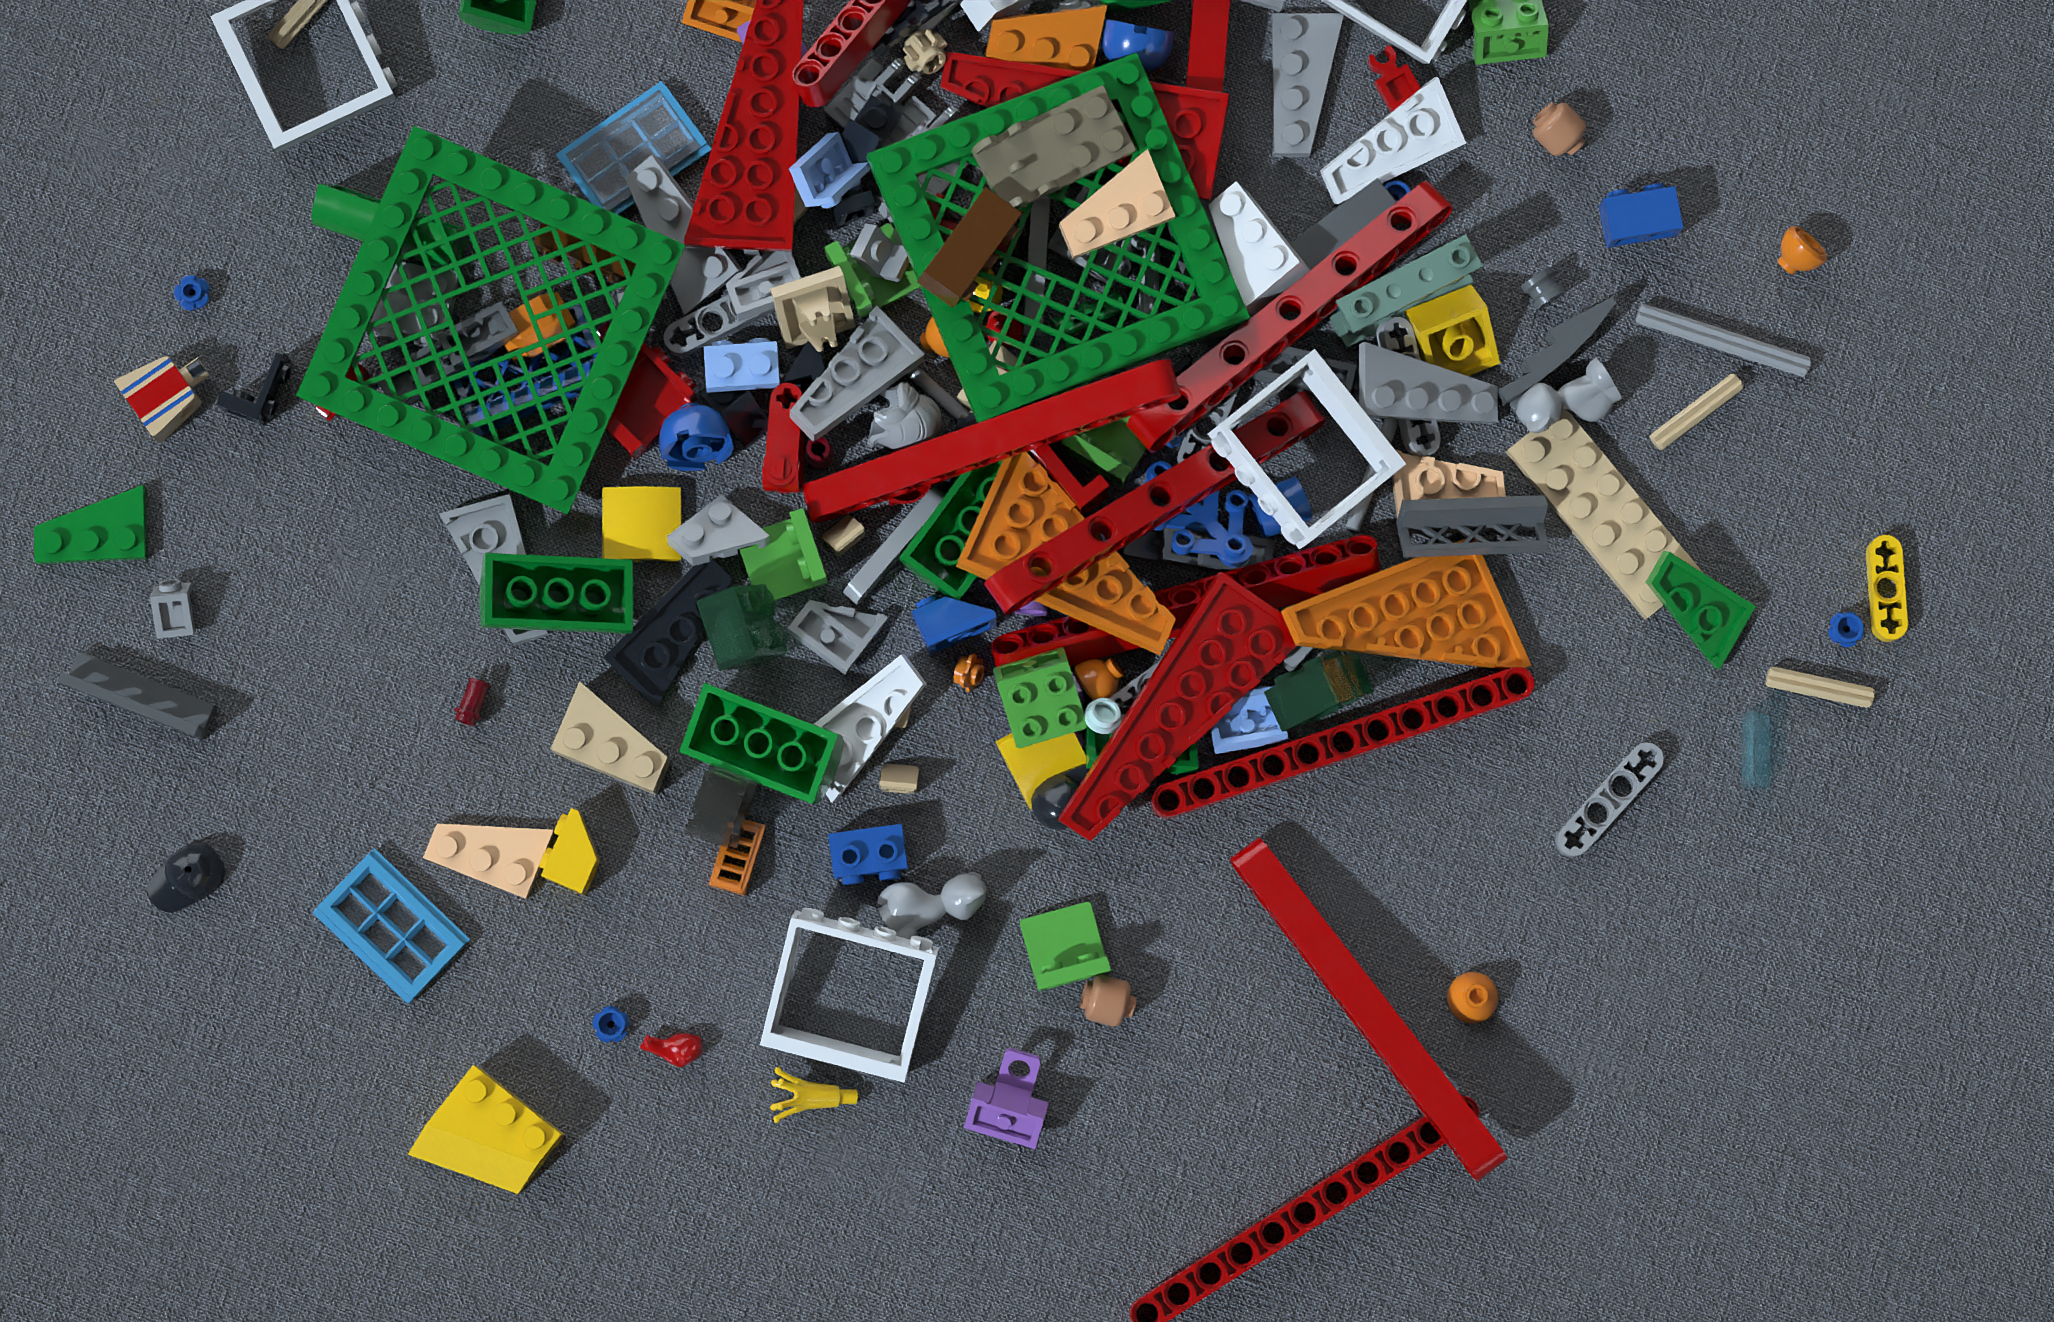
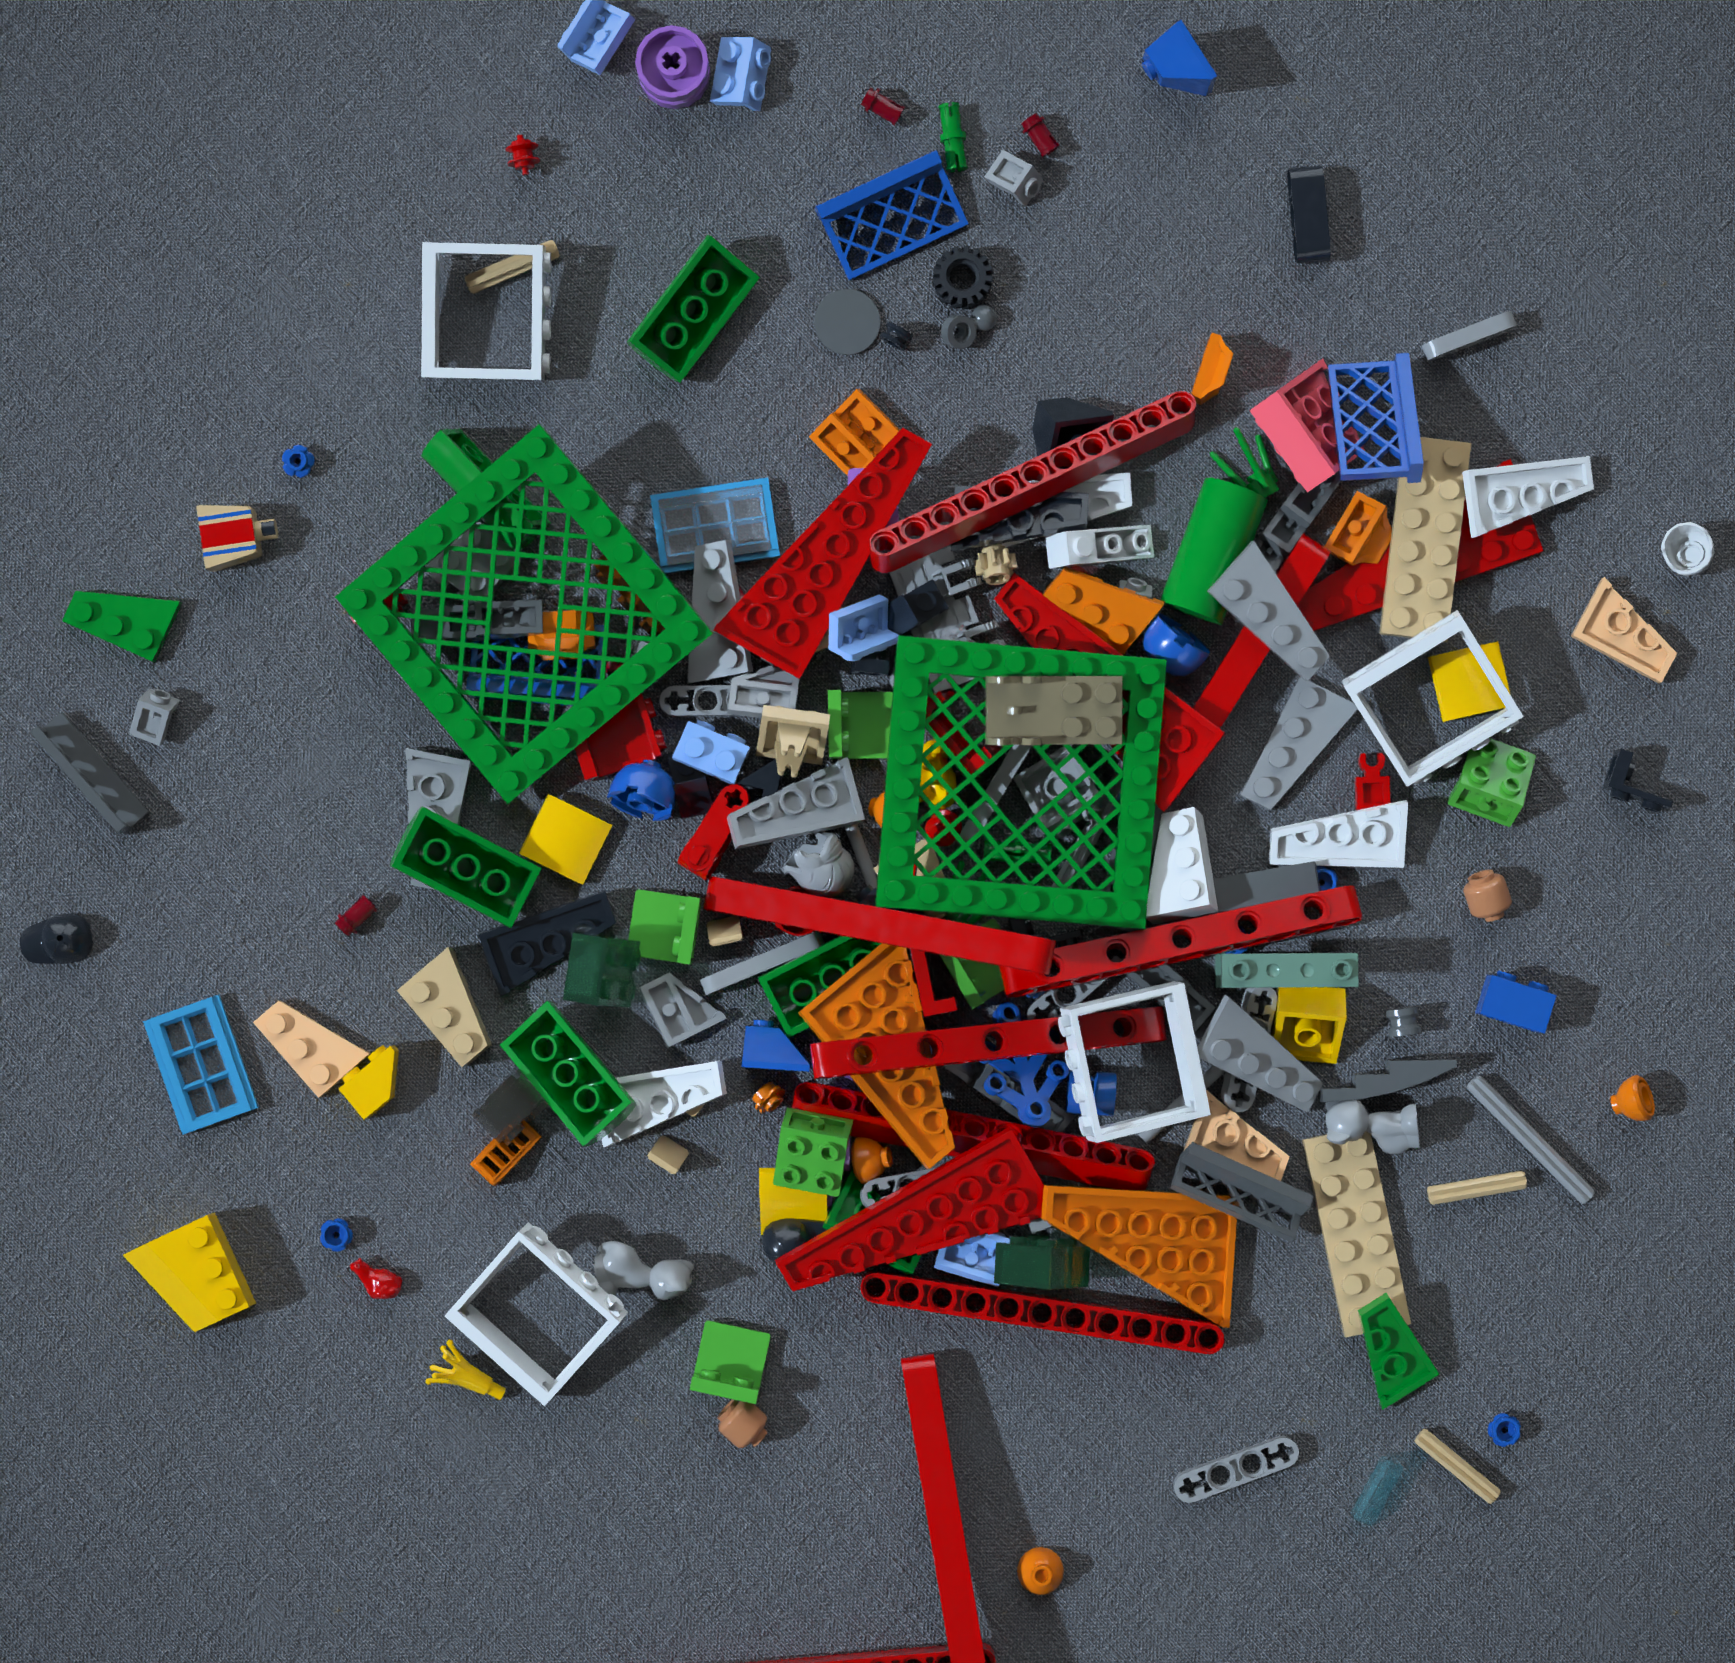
camera: 40 degrees right, 5 degrees up
black bracket [216,350,292,426] -> none
light grey wing [667,494,770,566] -> none
dark red pin [805,437,834,469] -> none
blue brick [828,824,908,886] -> none
light grey bracket [850,223,909,282] -> none
reddish brown brick [917,187,1021,308] -> none
medium lavender piece [964,1048,1049,1149] -> none
light nougat wing [1059,149,1176,259] -> none
light aqua plate [1084,698,1121,734] -> none
yellow beam [1866,535,1908,642] -> none

